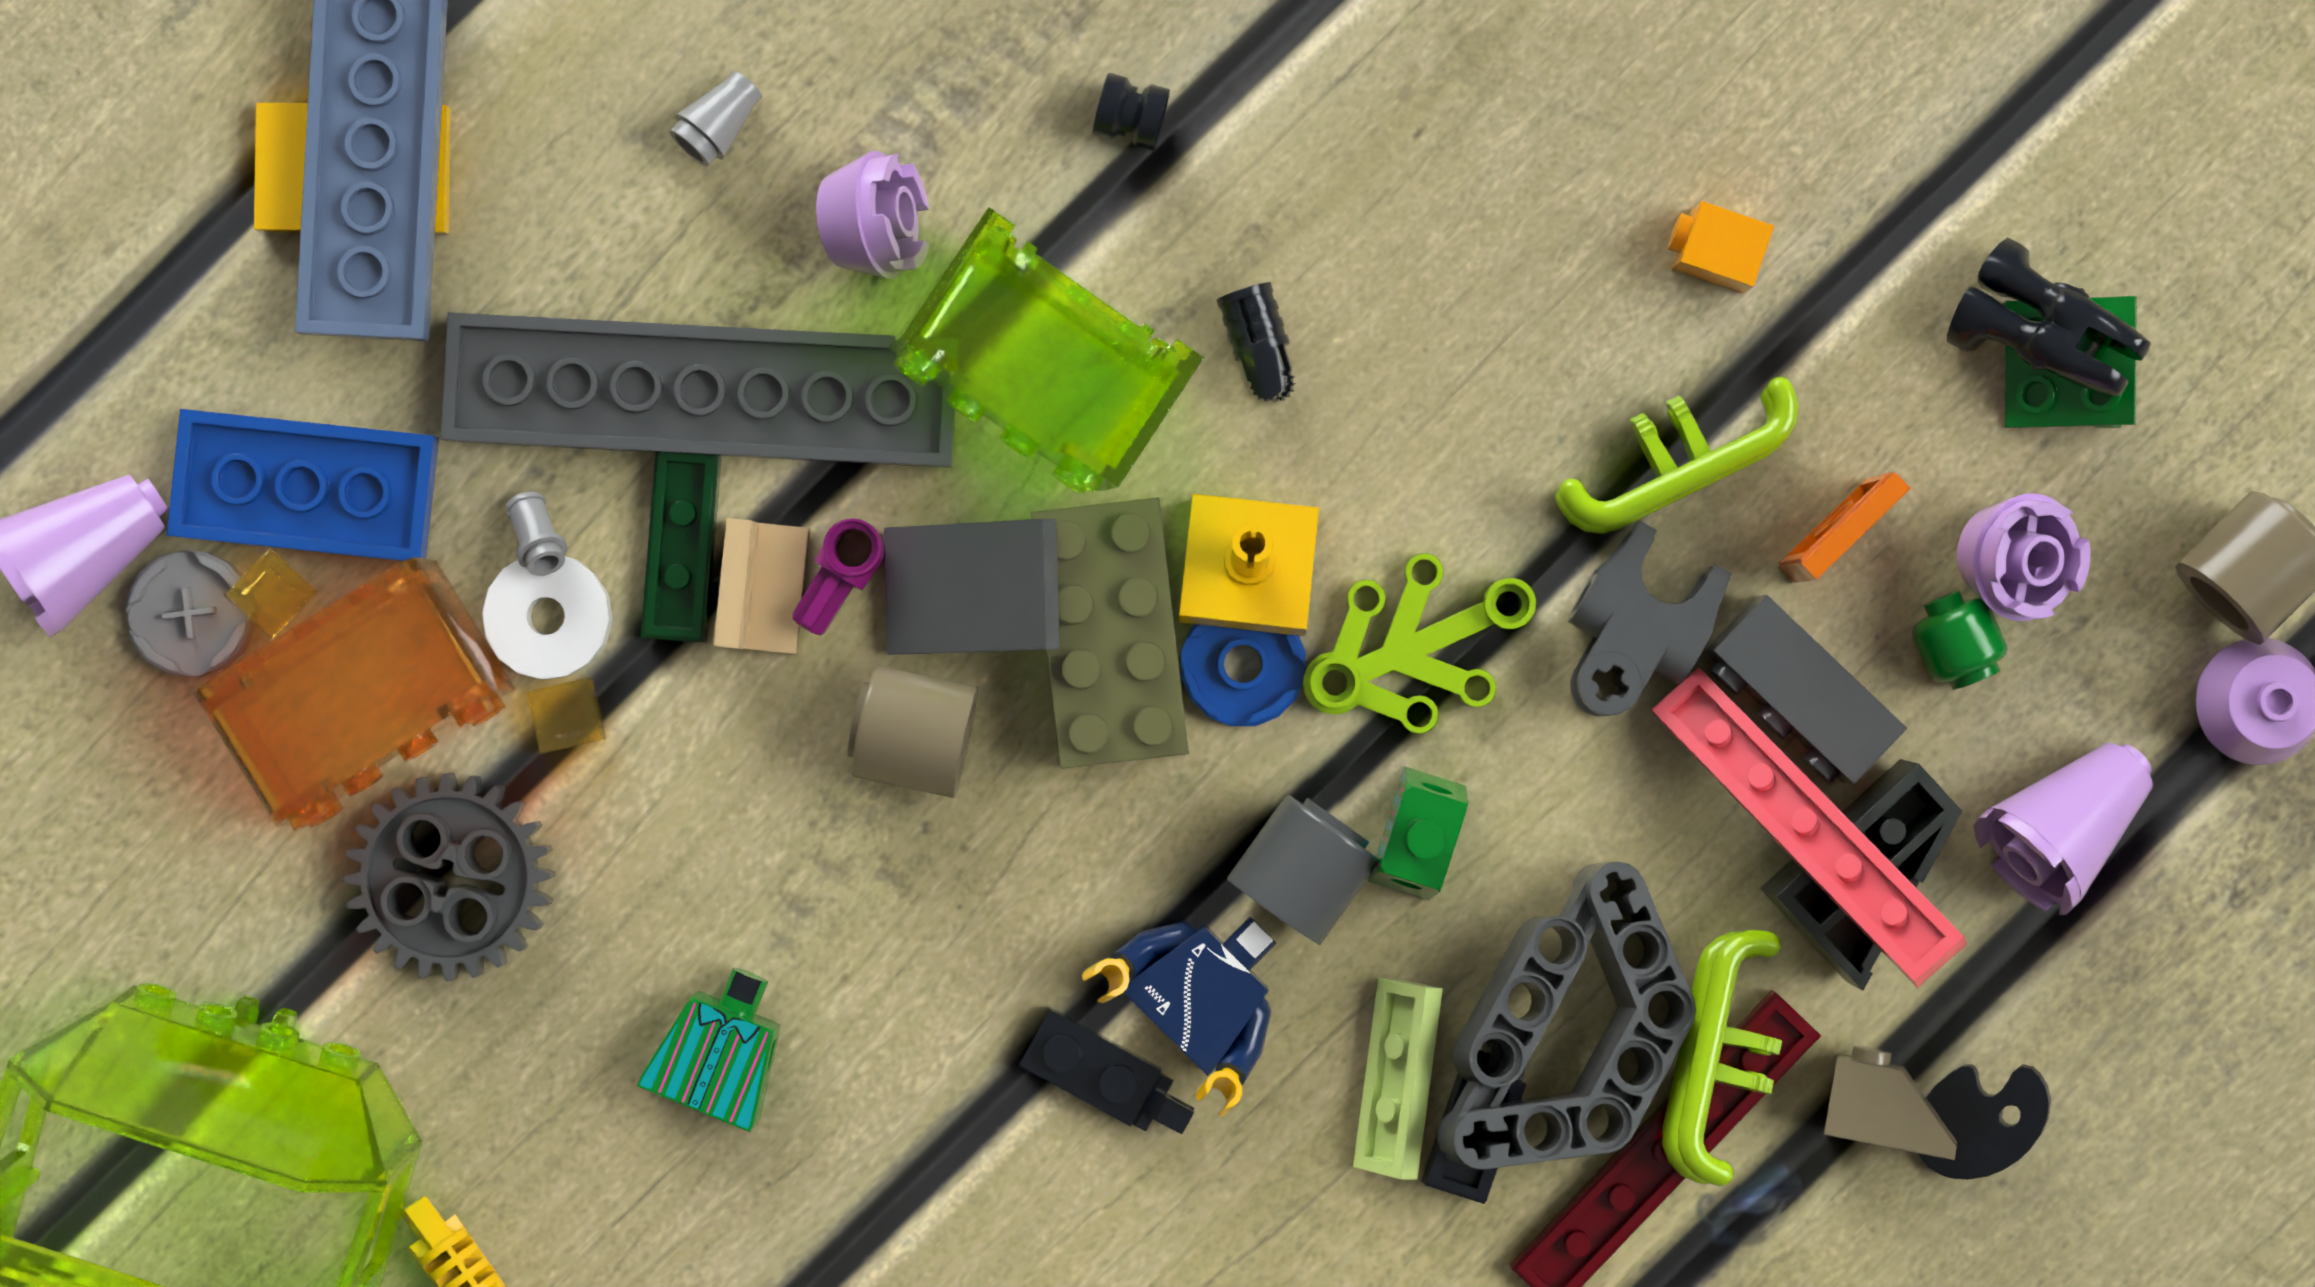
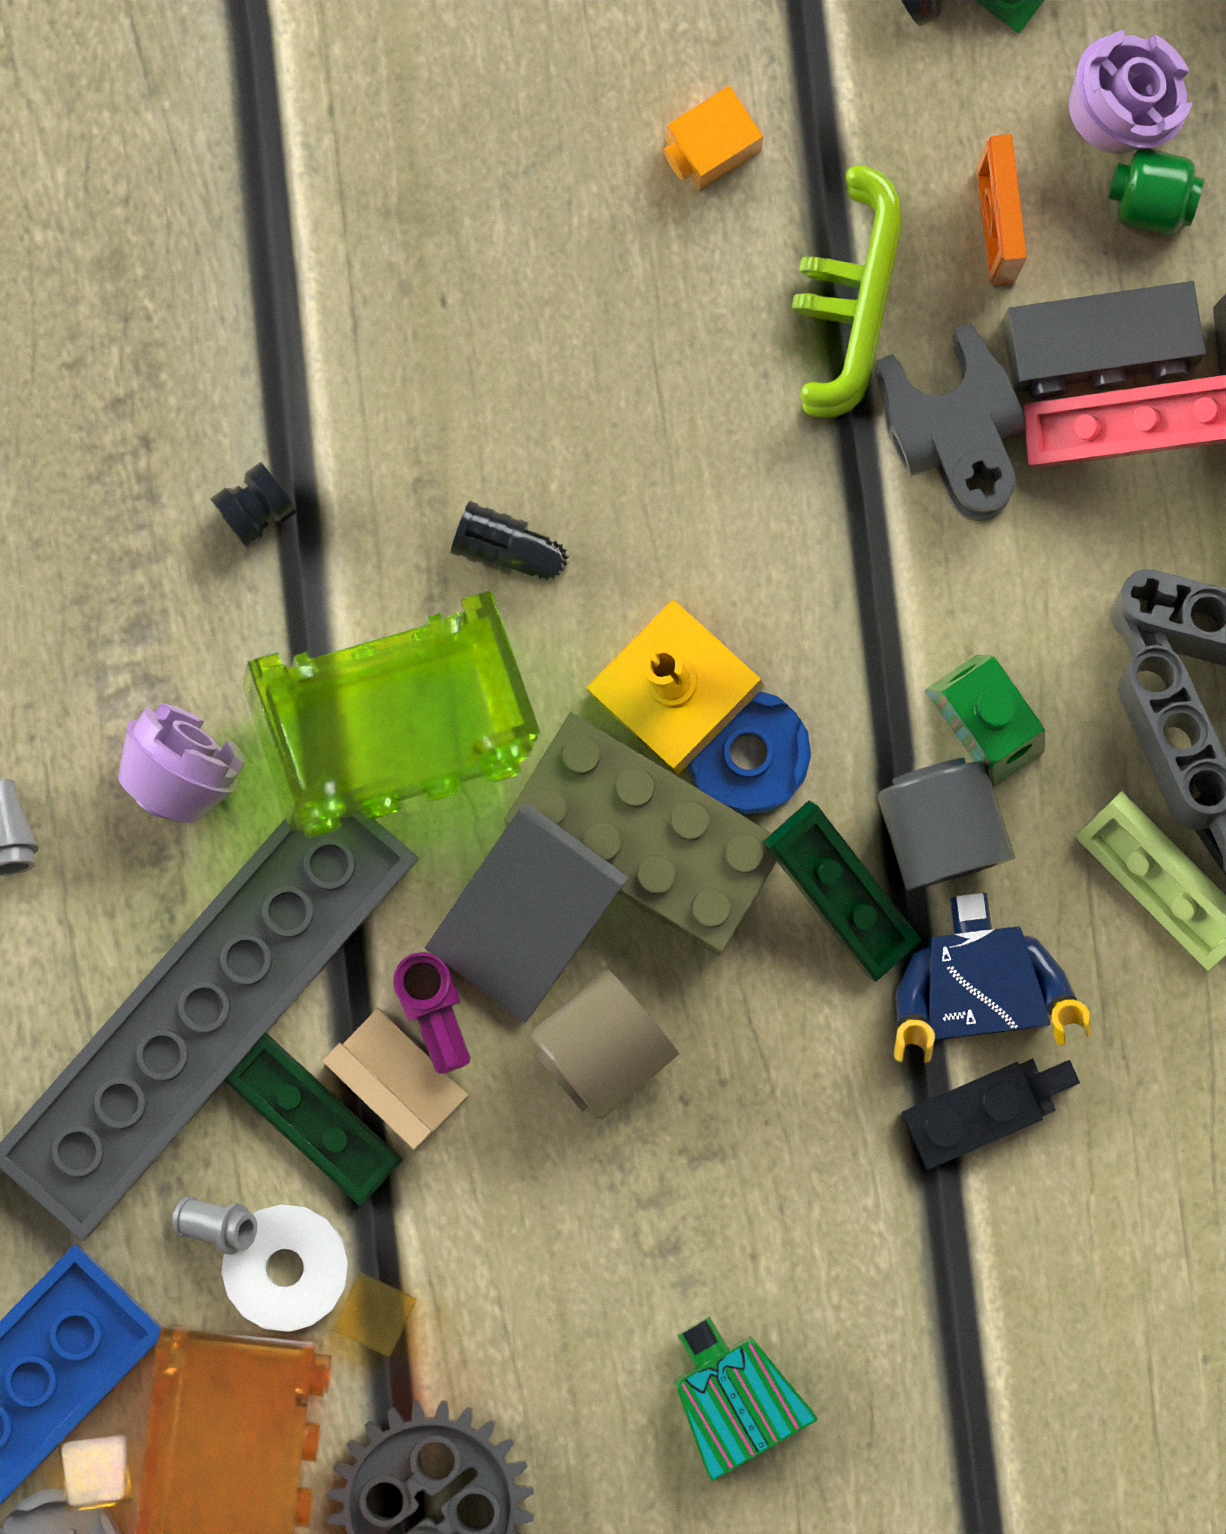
camera: 60 degrees left, 5 degrees down
lime plant [1303,553,1536,734] -> none
none -> dark green tile [762,800,922,982]

